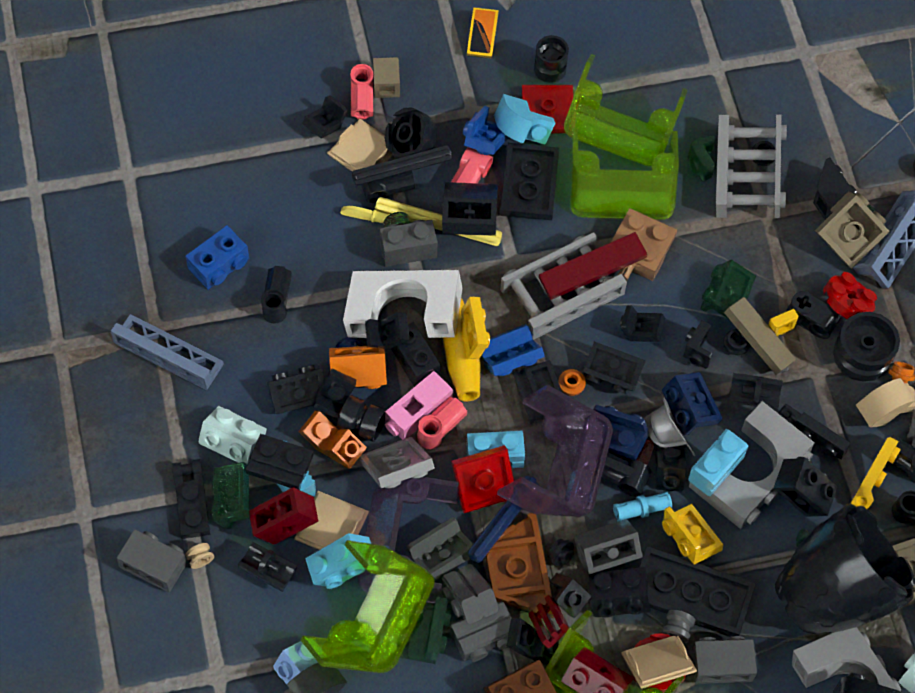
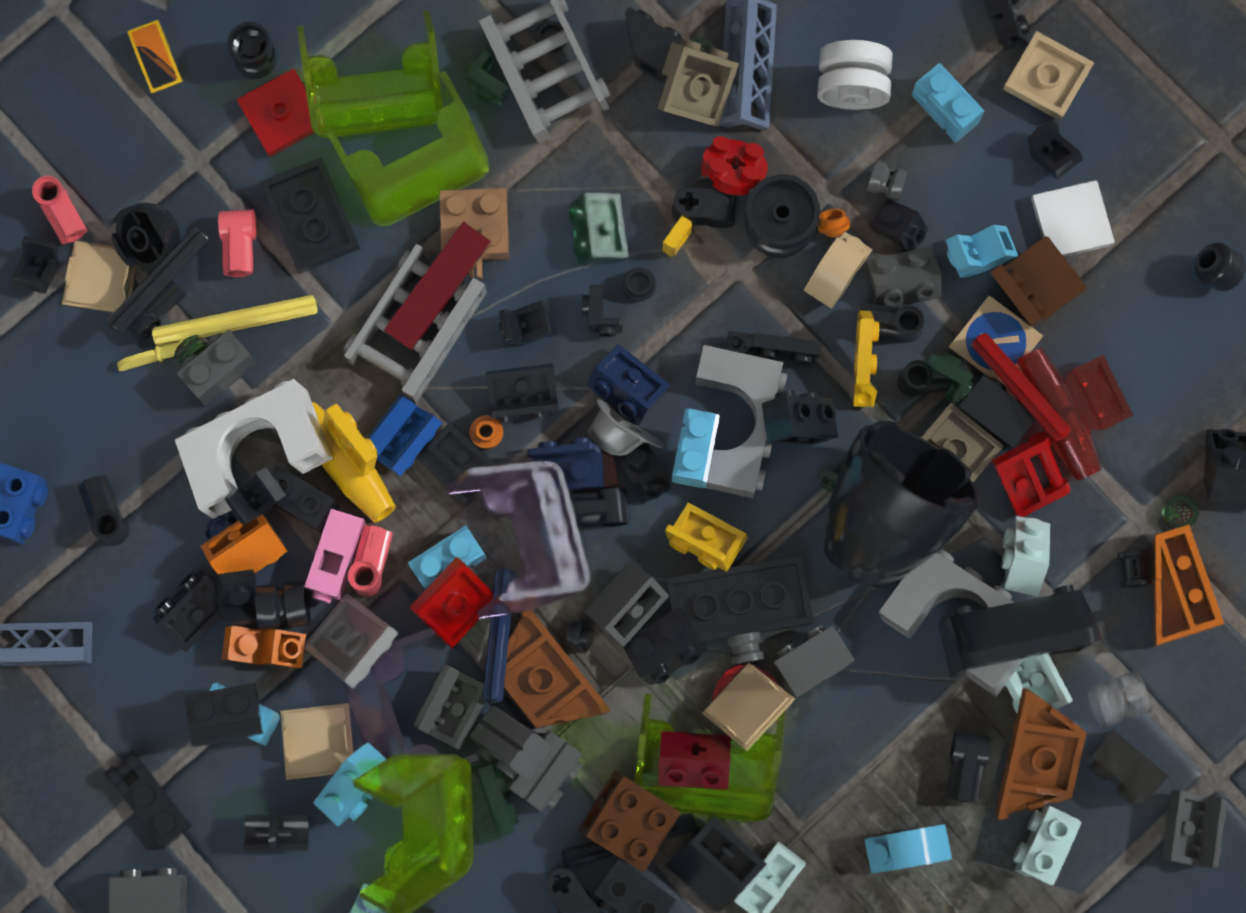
camera: 25 degrees left, 15 degrees up
tan bush [185,543,214,569] -> none
light aqua bracket [198,406,267,466] -> none
clear green bracket [212,462,249,529] -> none
dark red brick [249,487,319,545] -> none
dark tan panel [373,57,400,98] -> none
black slope [442,182,498,236] -> none
blue bracket [463,106,509,155] -> none
medium azure brick [494,94,555,144] -> none
black slope [506,618,560,666] -> none
dark red tile [528,594,570,648] -> none
black bracket [550,573,591,618] -> none
medium azure pin [613,491,672,522] -> none
dark tan tile [724,297,796,375] -> none
black hips [729,372,783,408] -> none

